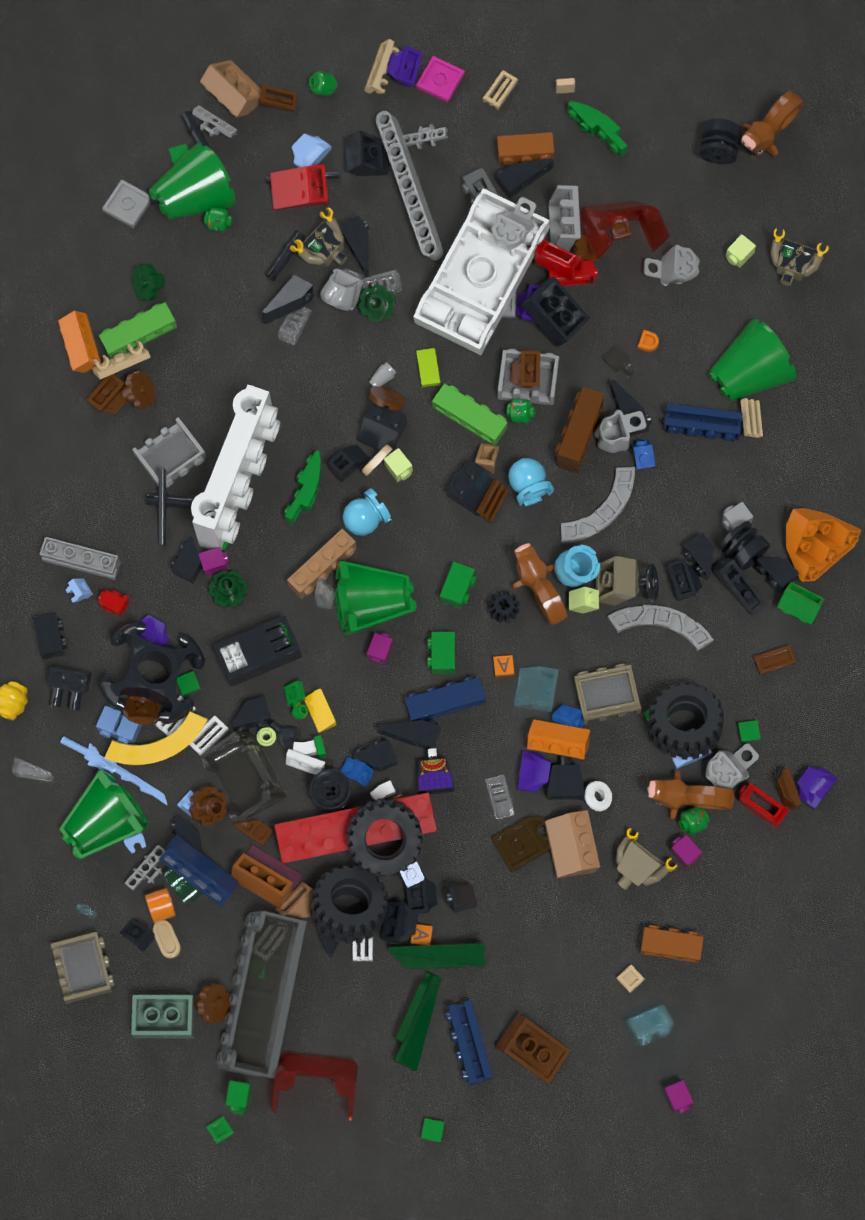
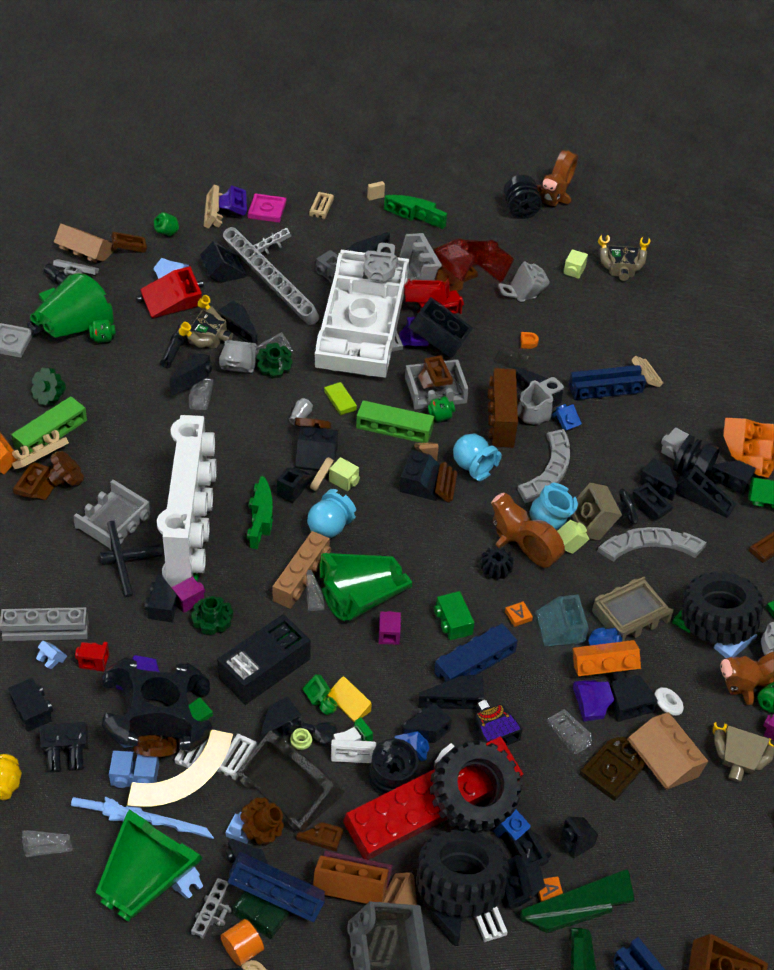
camera: 25 degrees left, 25 degrees down
green brick [440,562,477,609] -> none
dark orange brick [497,132,554,165] -> none
green cone [708,319,797,401] -> none

